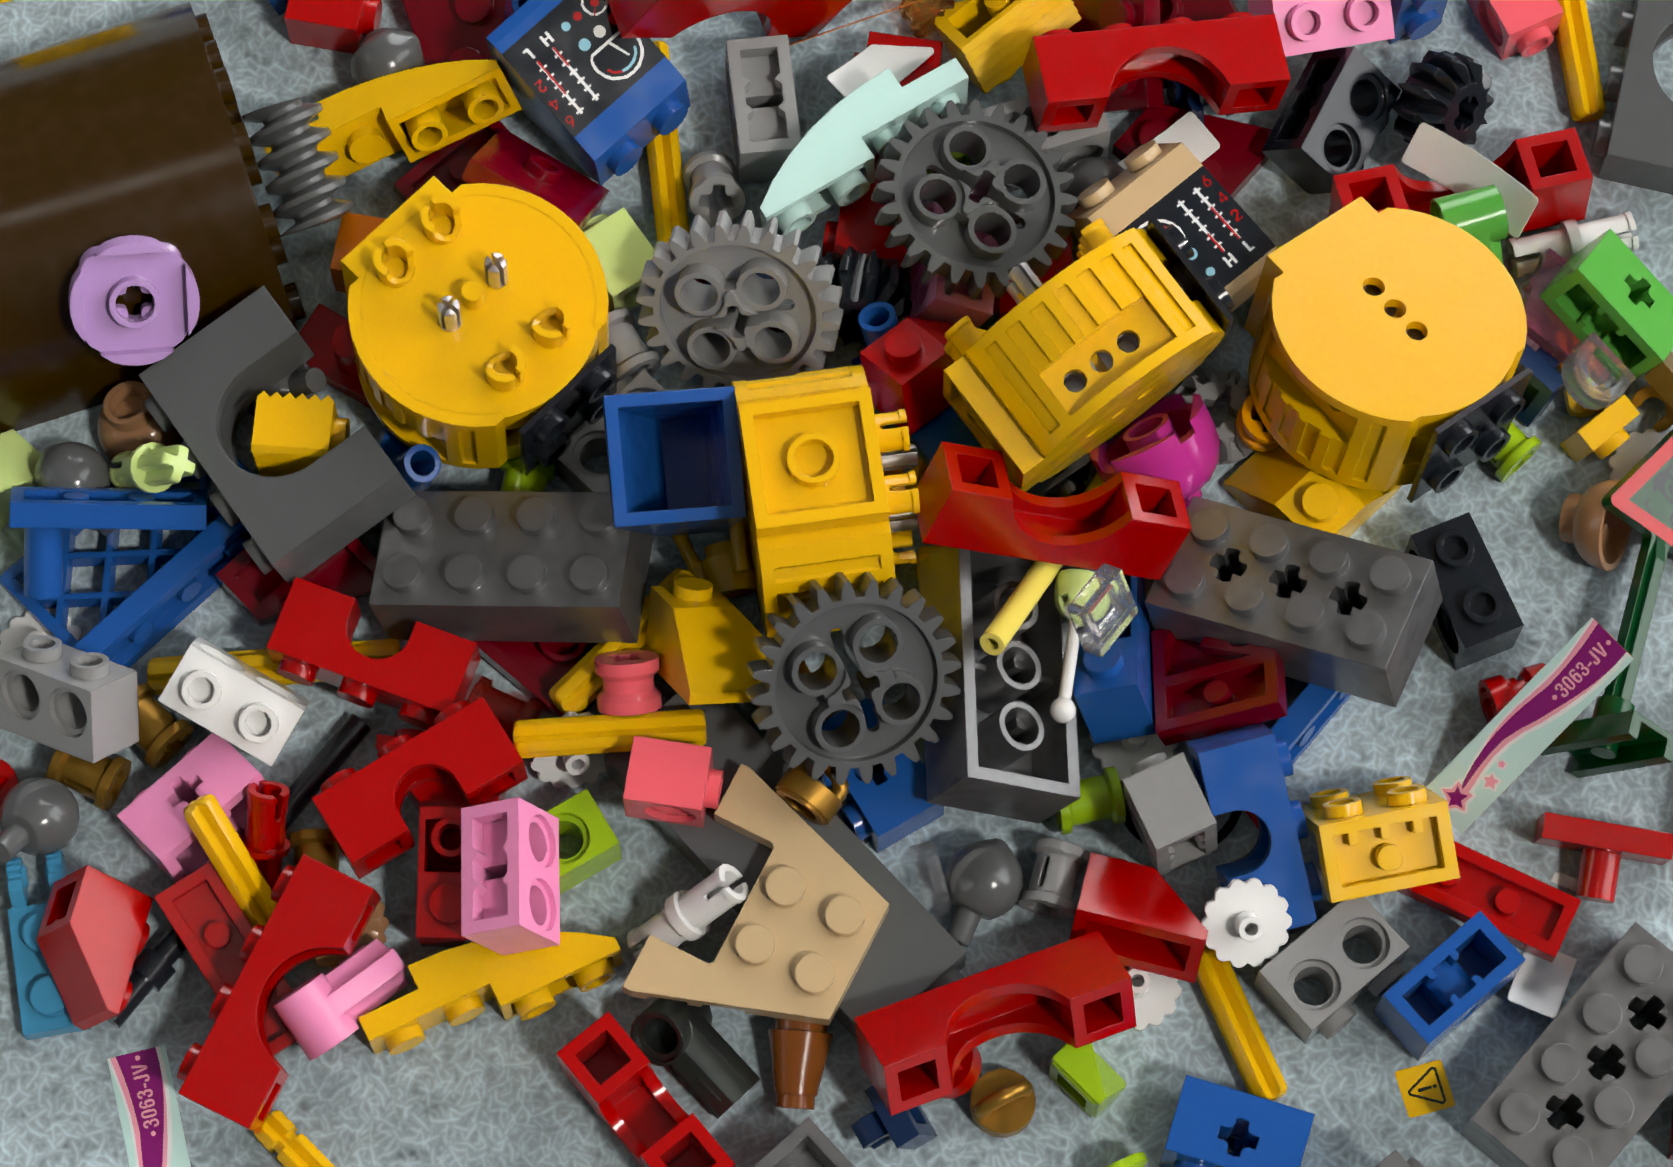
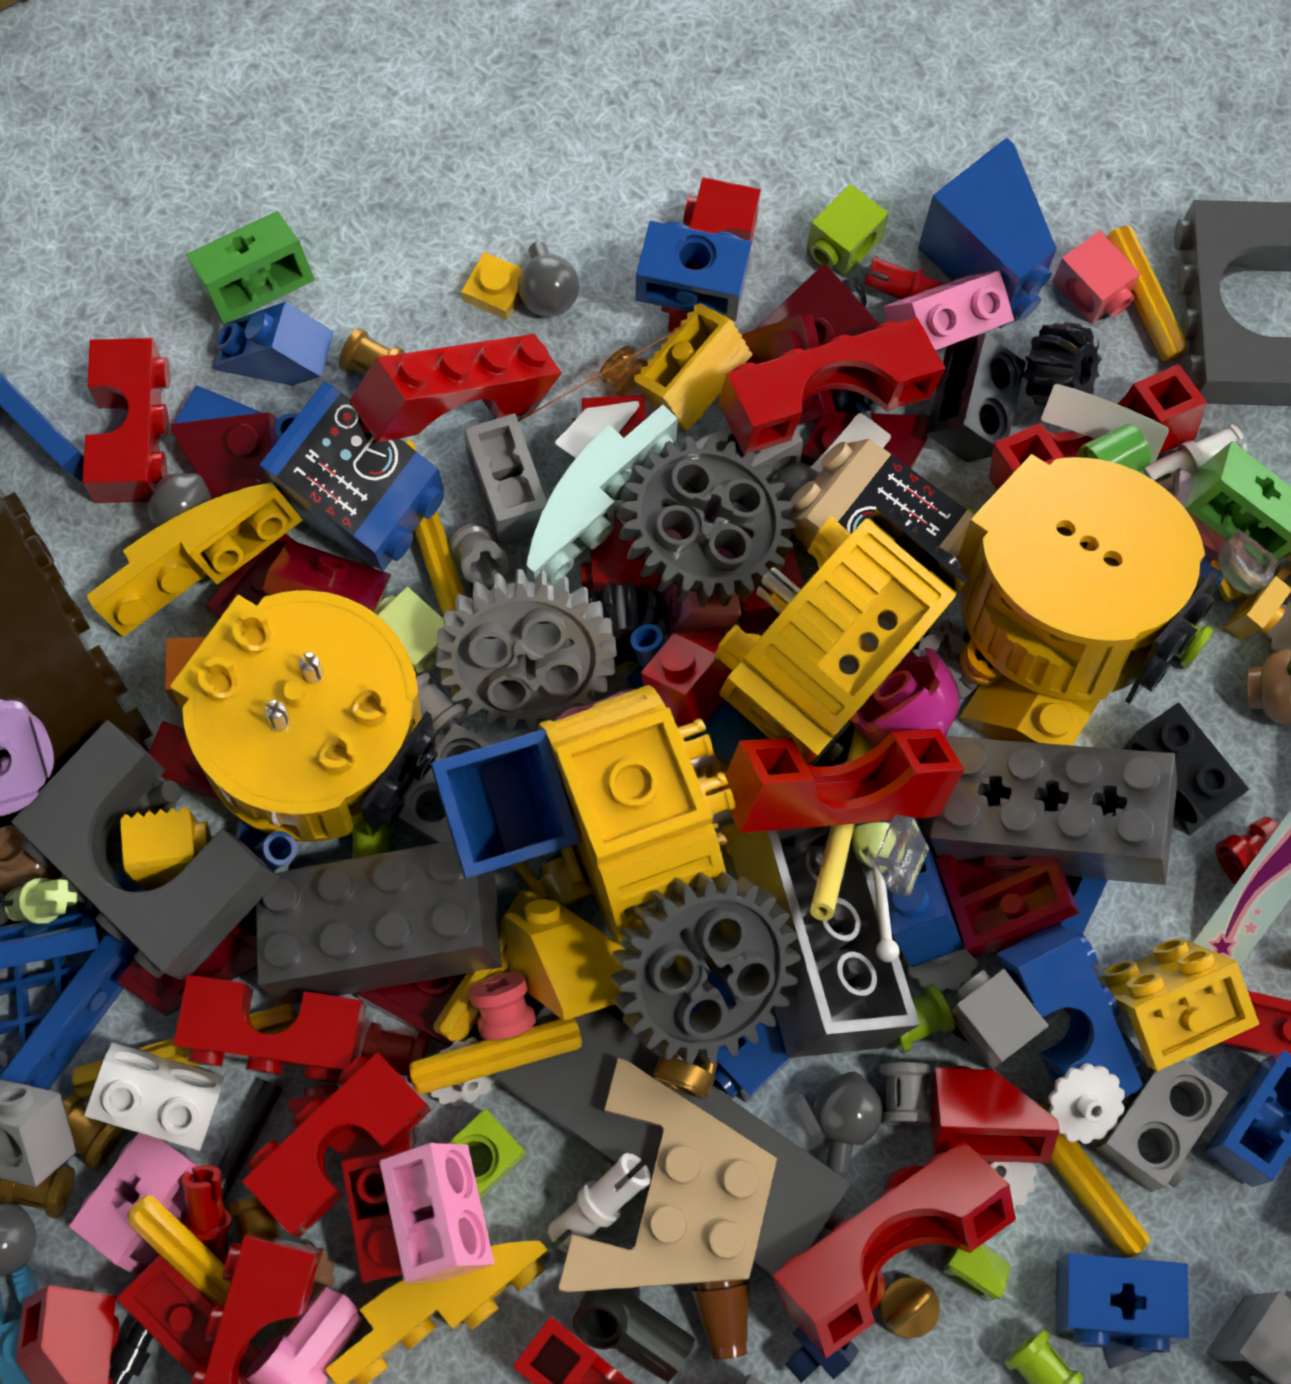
camera: 15 degrees left, 0 degrees up
dark grey piece [242,97,355,237] -> none
coral brick [623,736,724,828] -> none
yellow sticker [1395,1060,1455,1118] -> none

